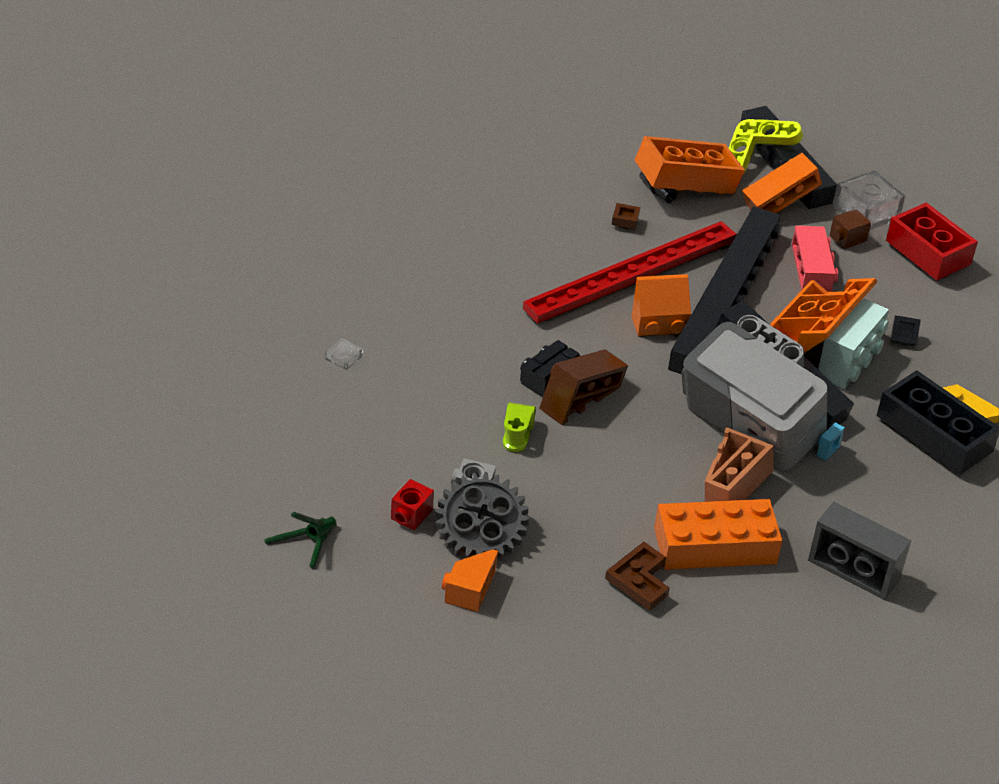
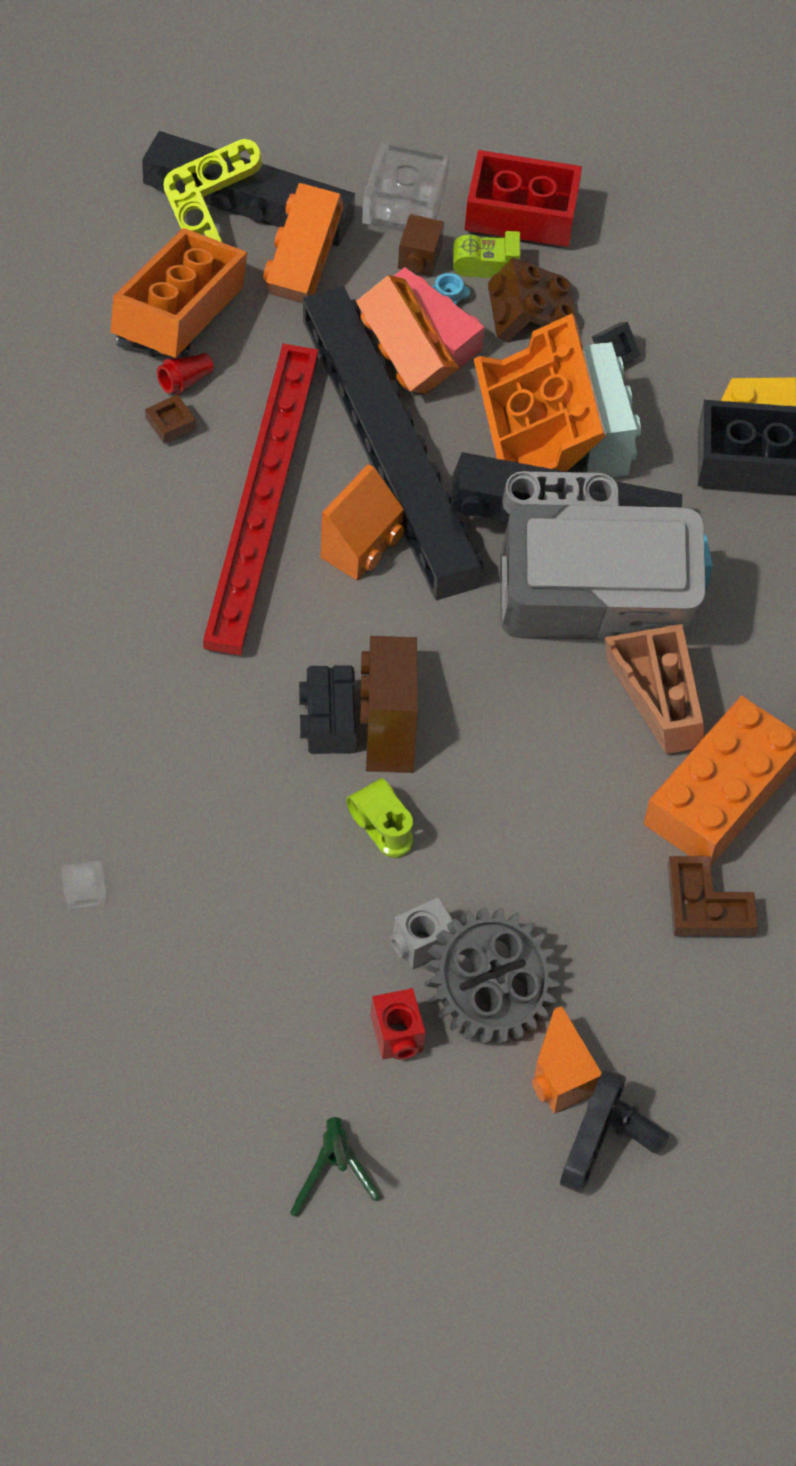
camera: 45 degrees left, 15 degrees up
none -> red cone [157,353,214,394]
none -> orange brick [356,275,459,394]
none -> medium azure plate [431,273,470,305]
none -> lime leg [453,231,520,278]
none -> reddish brown bracket [488,258,579,342]
none -> black beam [560,1068,626,1193]
none -> black axle [587,1097,669,1153]

